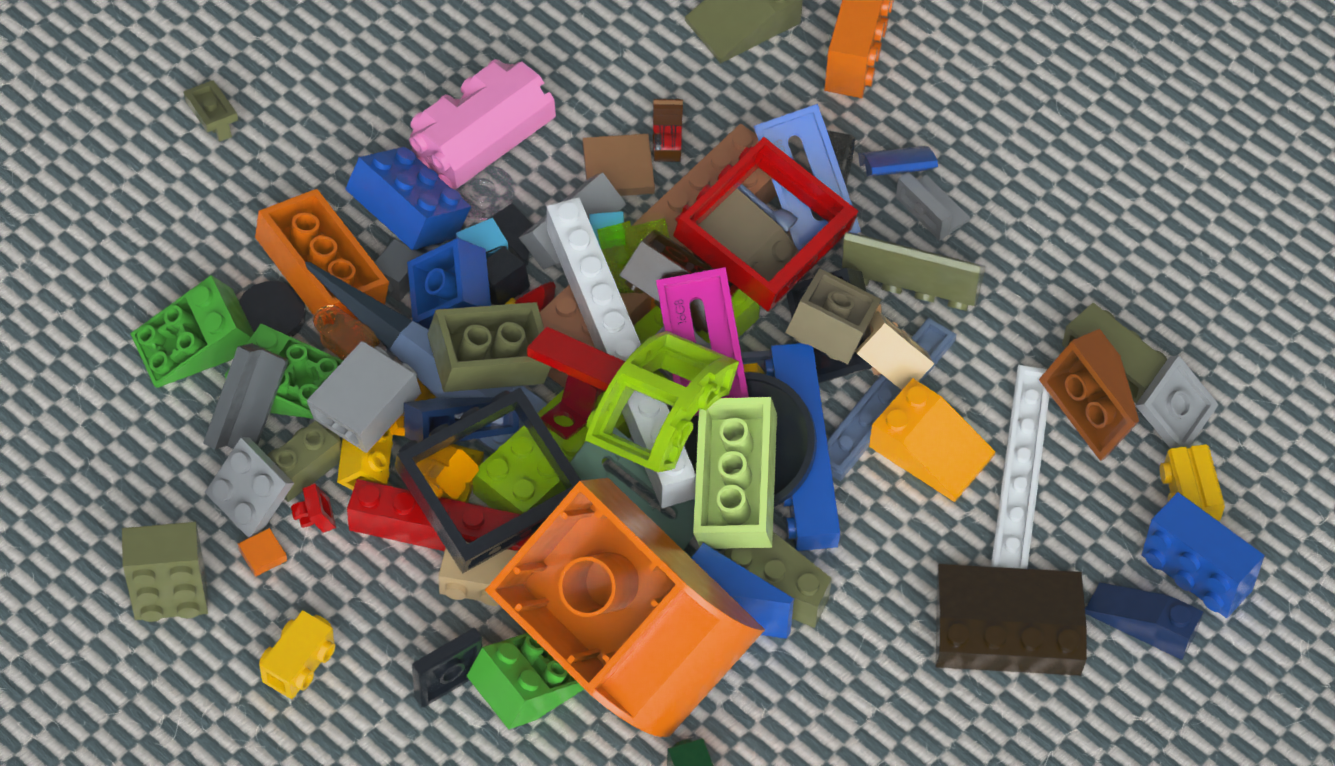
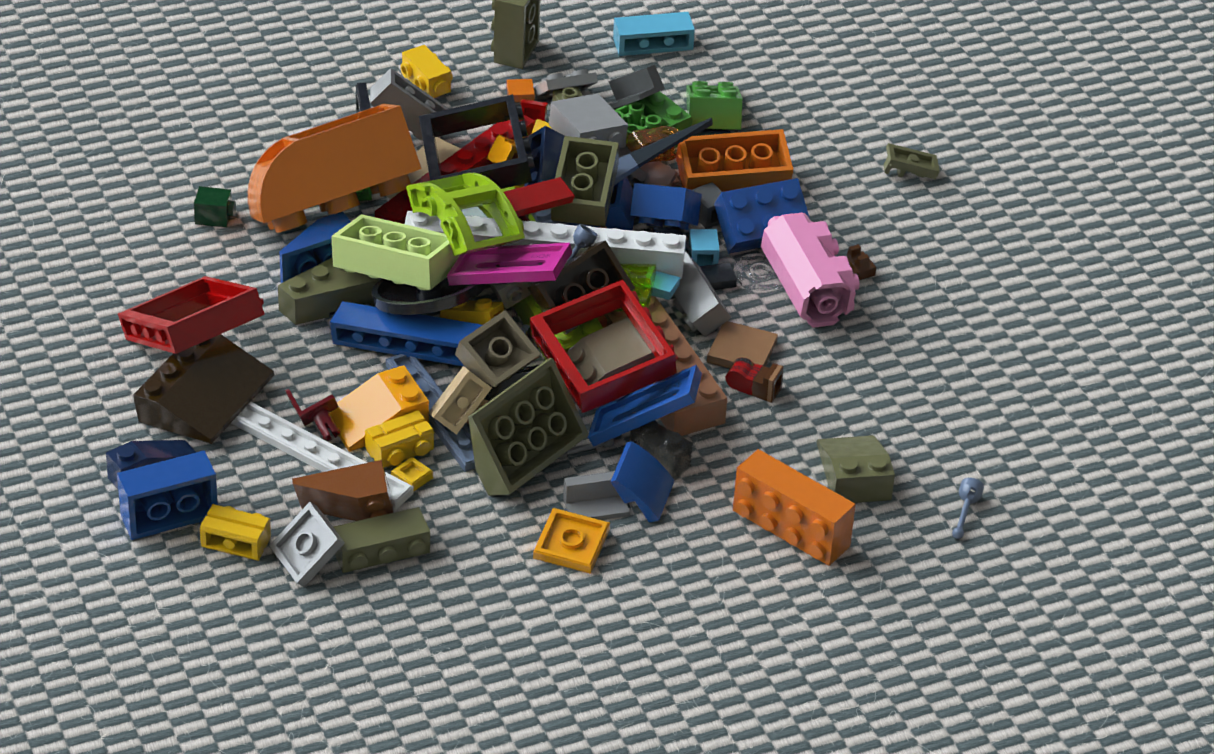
camera: 115 degrees right, 15 degrees down
none -> red window [118,276,265,354]
none -> dark red bracket [285,388,341,441]
none -> yellow brick [365,410,434,468]
none -> light grey brick [370,68,448,140]
none -> yellow tile [391,457,433,492]
none -> light orange tile [533,508,610,574]
none -> sand blue hinge [567,224,598,262]
none -> medium azure brick [613,12,695,56]
none -> reddish brown tile [846,244,877,280]

